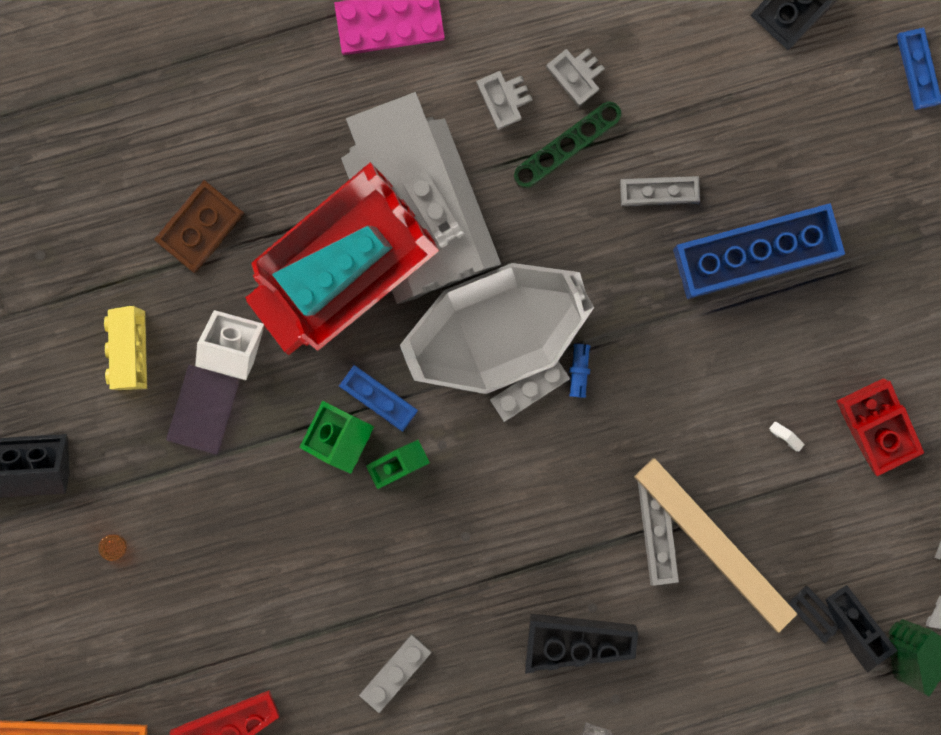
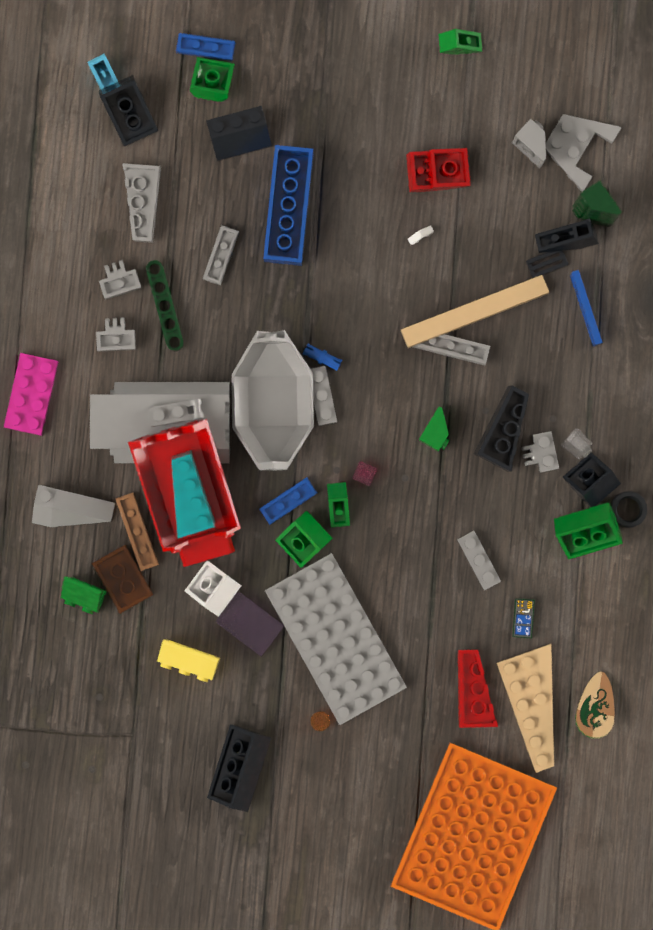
camera: 70 degrees left, 0 degrees up
none -> light grey wedge [32,485,116,527]
none -> green slope [61,576,107,615]
none -> medium nougat tile [115,492,159,571]
none -> light grey wing [123,163,161,243]
none -> green slope [190,57,234,102]
none -> black slope [206,106,272,161]
none -> light grey plate [265,553,407,725]
none -> clear pink tile [352,461,377,486]
none -> green slope [419,406,450,452]
none -> light grey hinge [521,431,559,473]
none -> blue tile [570,270,603,346]

